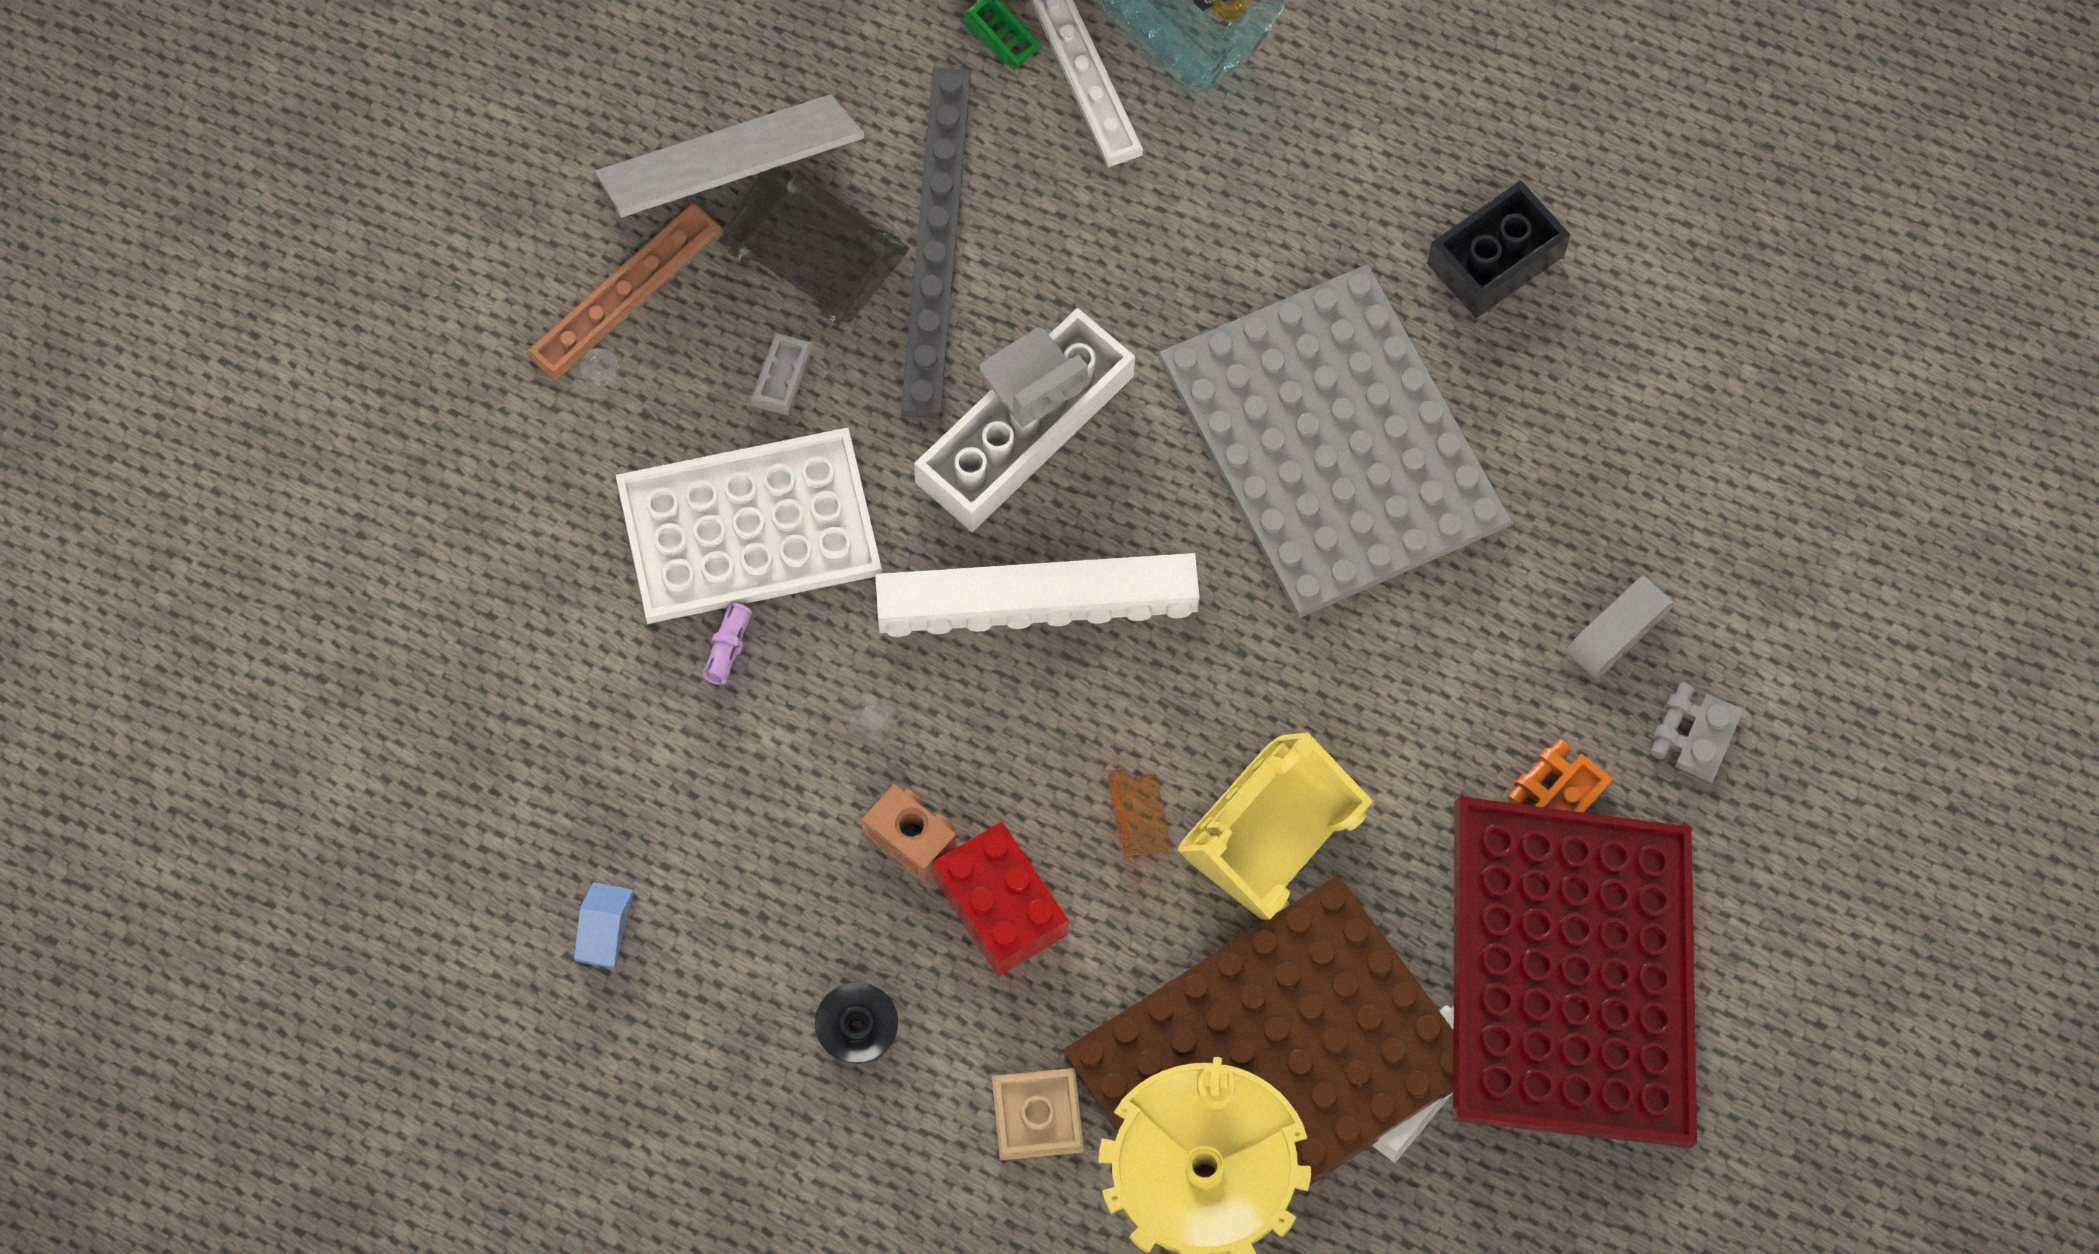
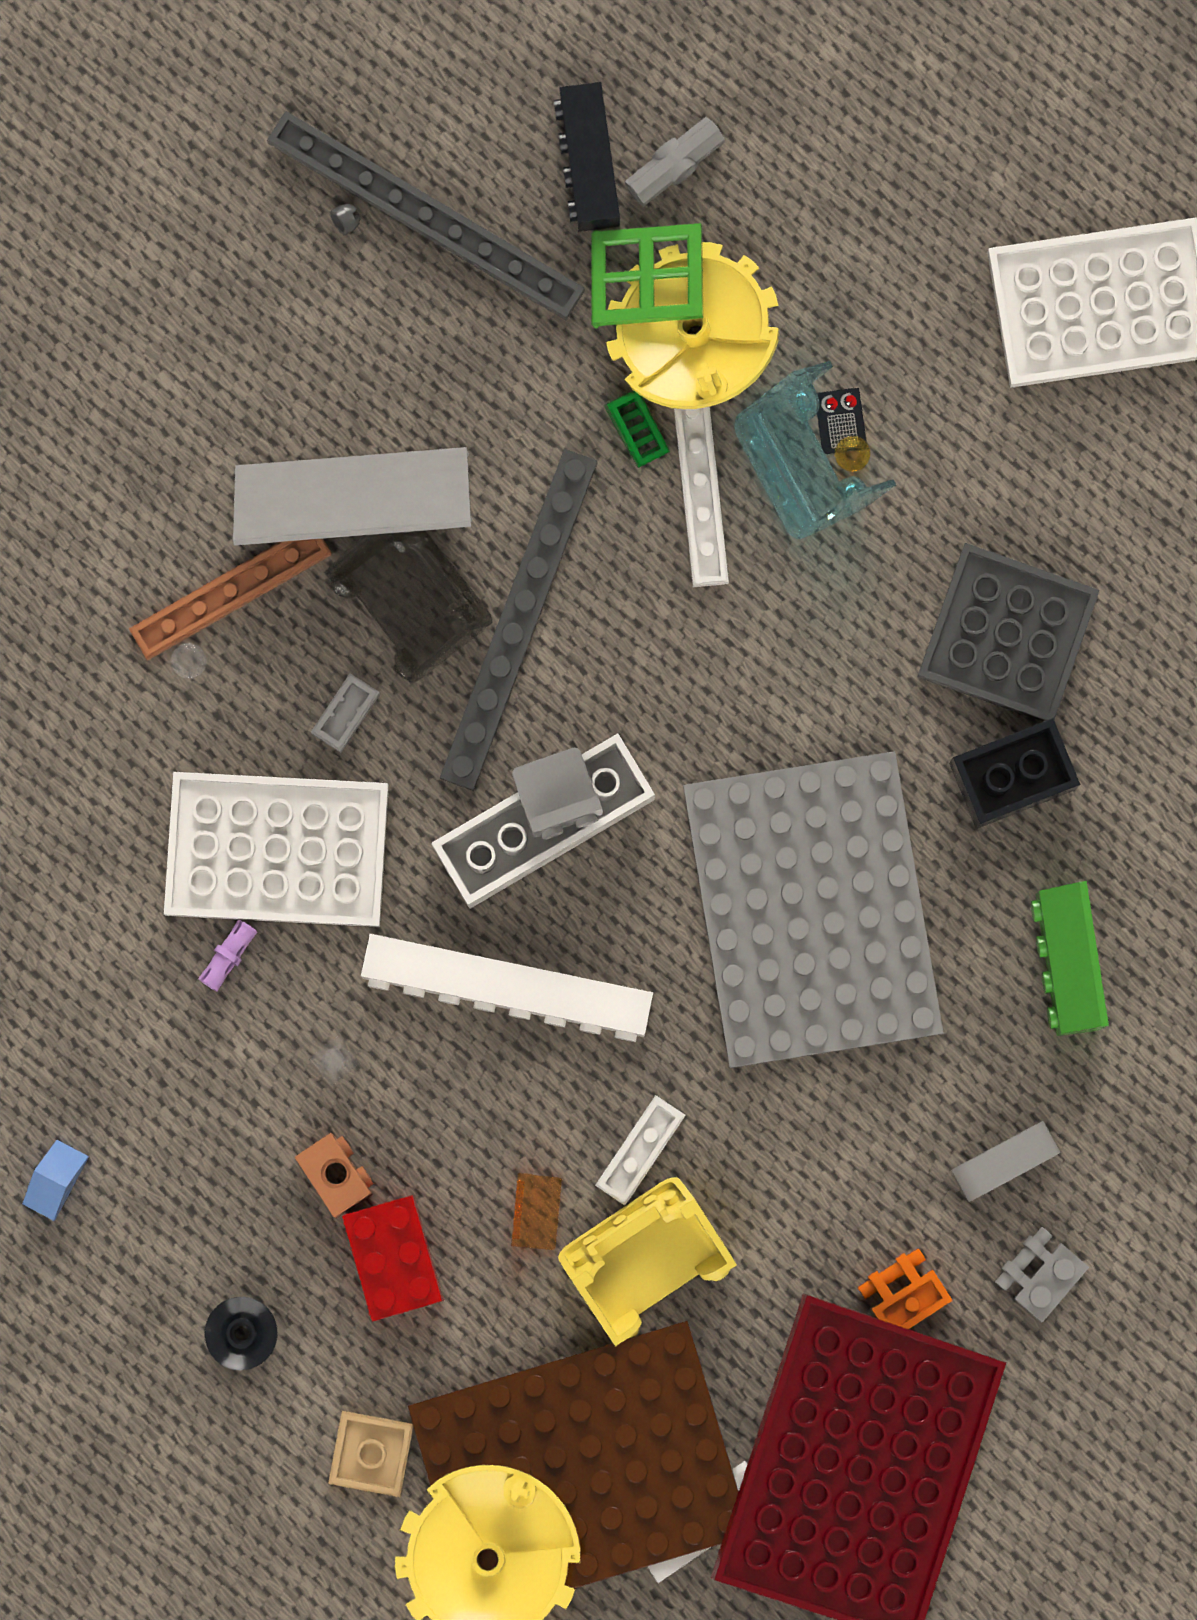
camera: 20 degrees right, 15 degrees up
none -> white tile [595,1095,686,1206]
none -> dark grey plate [917,543,1100,722]
none -> bright green slope [1031,881,1109,1036]

